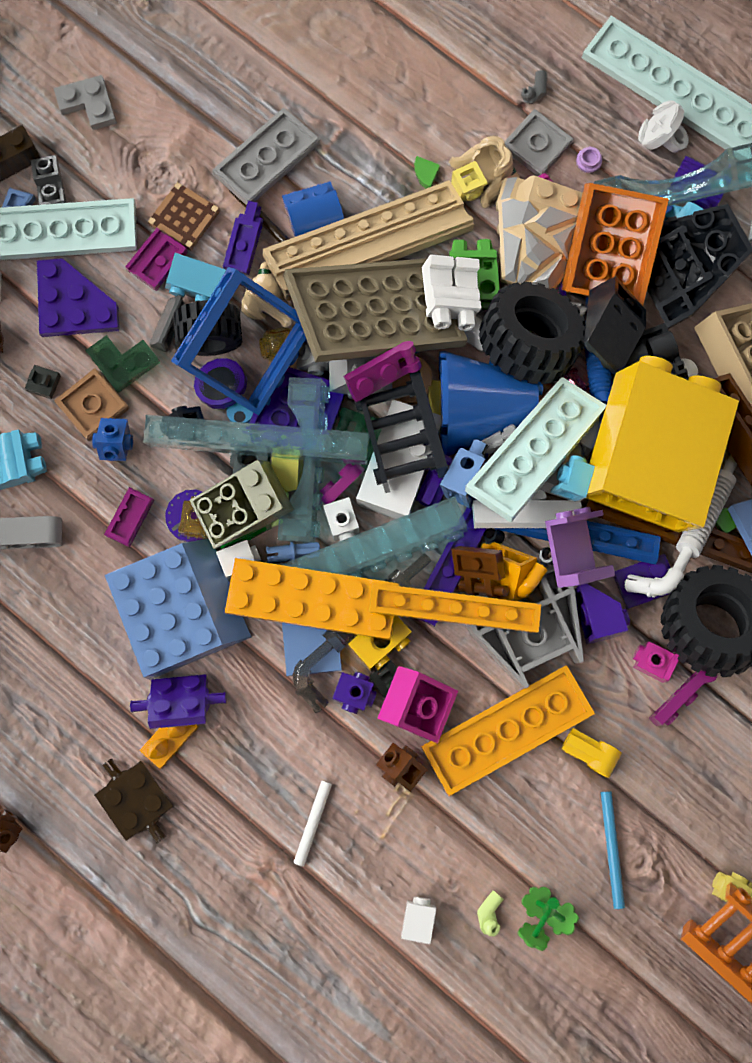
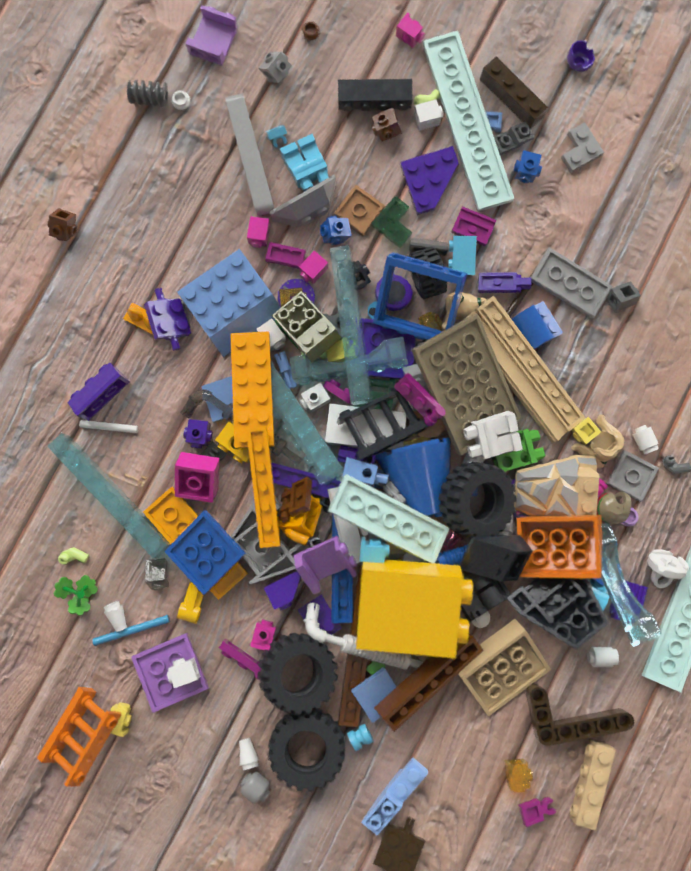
camera: 75 degrees right, 5 degrees up
pearl dark grey tile [25,365,61,399] -> none
dark brown plate [94,759,174,844] -> none
tile [148,182,220,251] -> none
reddish brown brick [376,743,428,792] -> none
white brick [401,897,436,944] -> none
bright green tile [414,156,440,189] -> none
none -> clear light blue brick [47,433,170,559]
none -> dark purple slope [68,363,130,421]
none -> white cone [104,601,127,632]
none -> medium lavender plate [131,633,209,712]
none -> clear smoke bracket [145,558,169,590]
none -> blue plate [164,510,246,595]
none -> white brick [167,658,201,688]
none -> dark pink brick [247,216,271,248]
none -> light grey wedge [269,175,336,227]
none -> dark pink brick [299,251,329,285]
none -> blue brick [513,150,542,183]
none -> dark tan helmet [596,491,631,525]
none -> dark grey brick [606,281,641,314]
none -> white brick [632,425,659,455]

